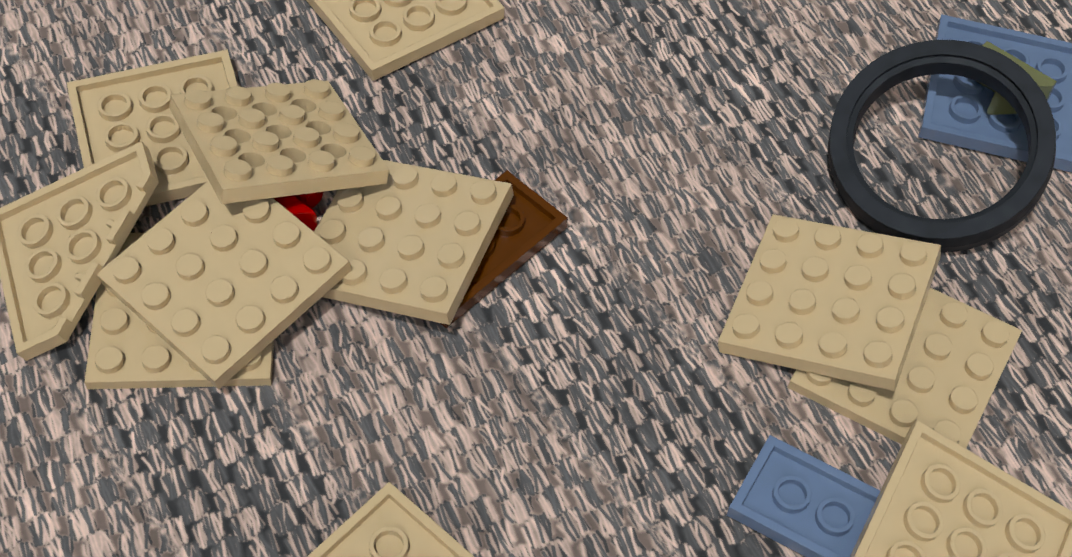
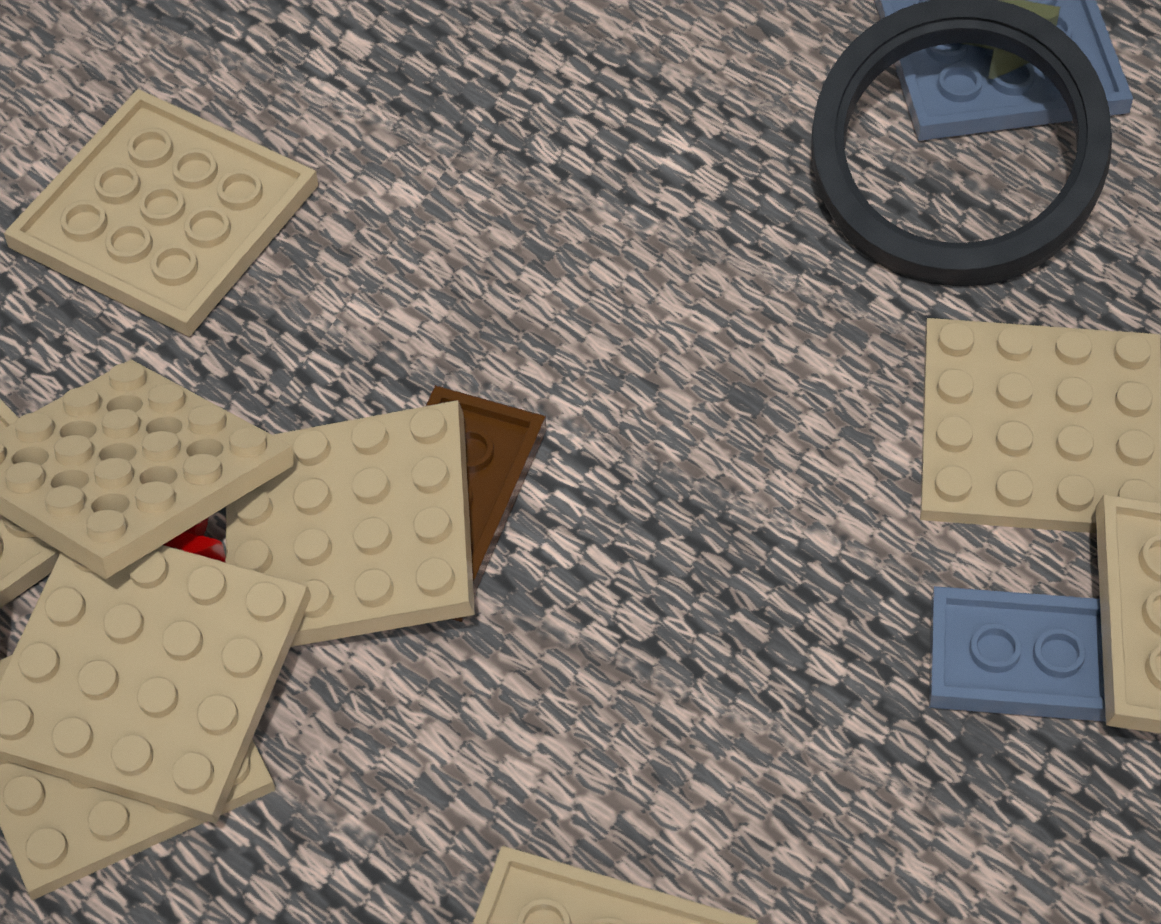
camera: 20 degrees left, 0 degrees up
tan plate [718,214,941,391] -> none

